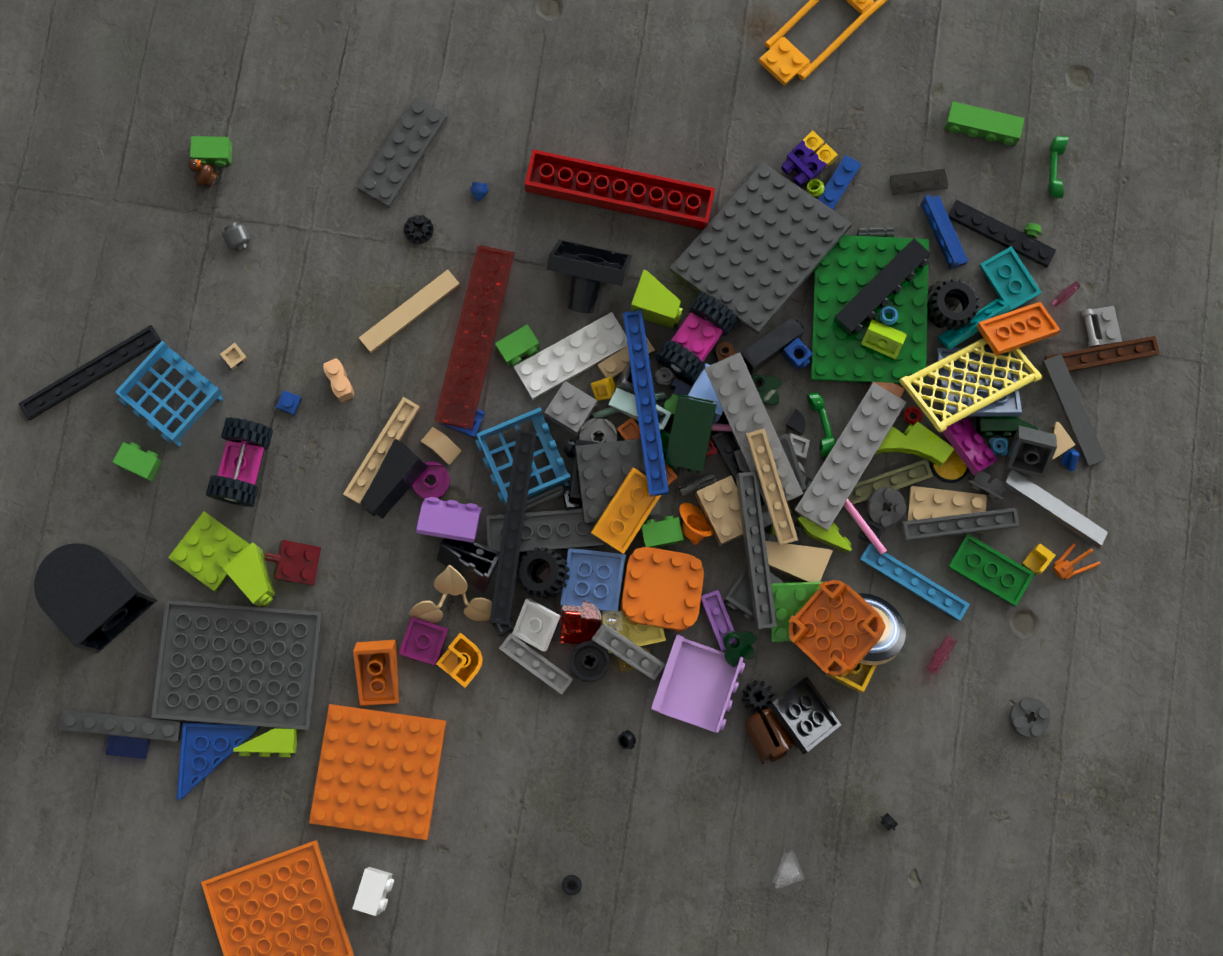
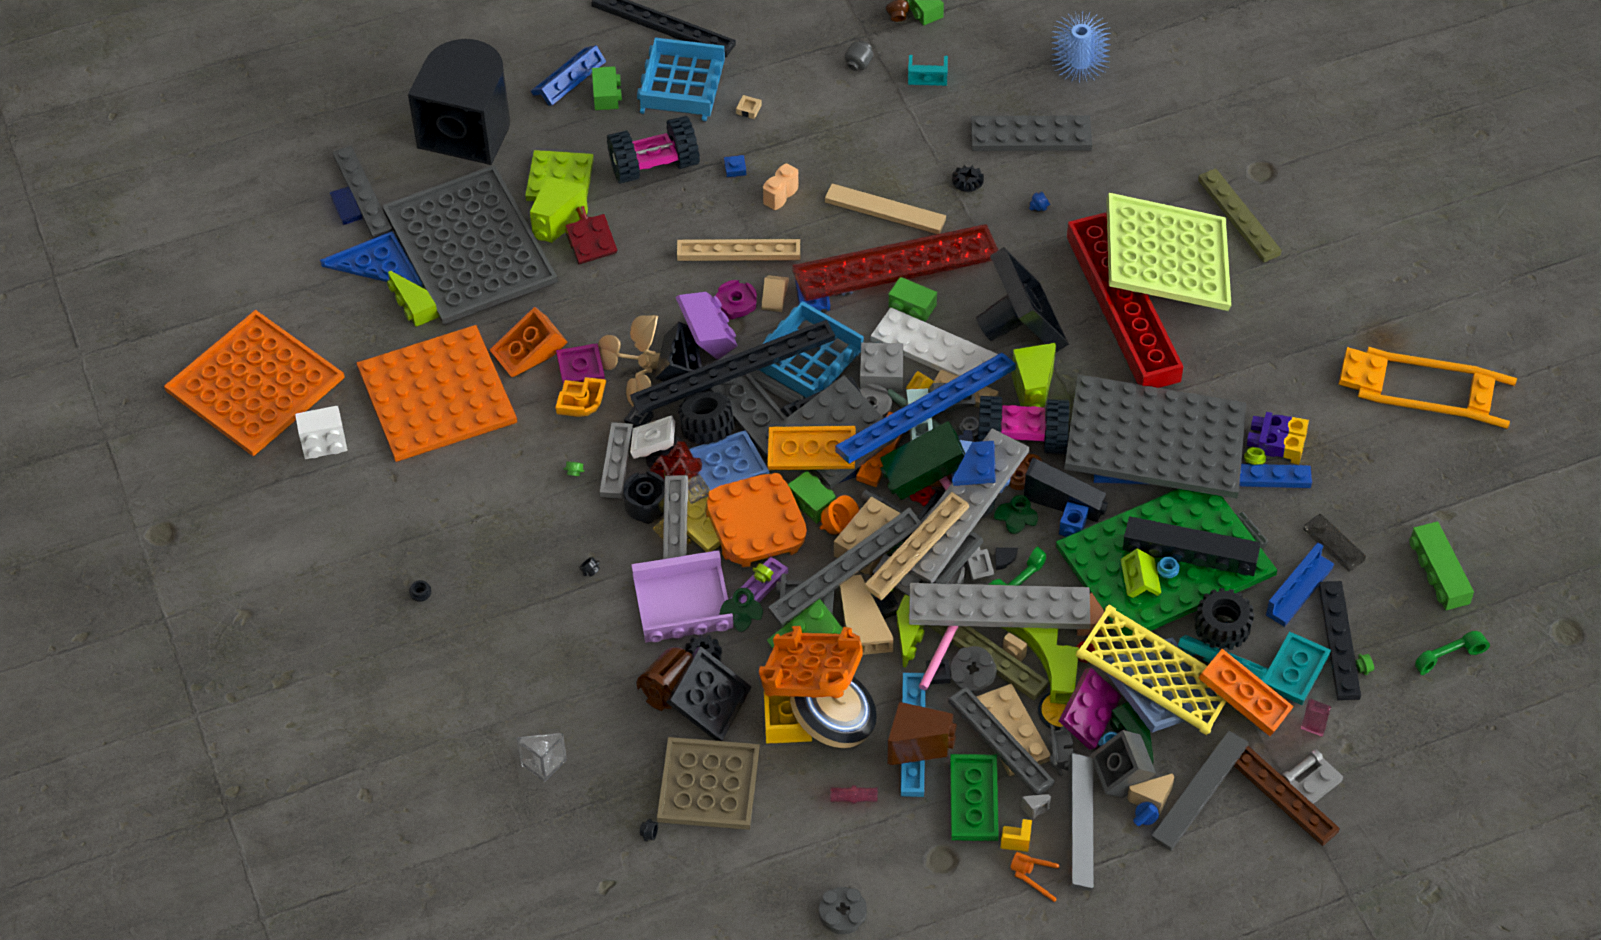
camera: 65 degrees right, 25 degrees down
black slope [362,439,428,519] -> none
none -> blue fence [531,45,606,106]
none -> bright green plate [563,461,585,476]
none -> dark tan plate [657,737,760,830]
none -> lime plate [752,563,773,583]
none -> reddish brown slope [887,702,957,765]
none -> teal panel [908,55,948,86]
none -> blue wing [952,441,996,486]
none -> tan plate [1003,633,1027,661]
none -> light grey slope [1021,794,1051,820]
none -> light blue piece [1052,11,1111,83]
none -> yellowish green plate [1106,193,1231,311]
none -> olive plate [1198,168,1282,263]

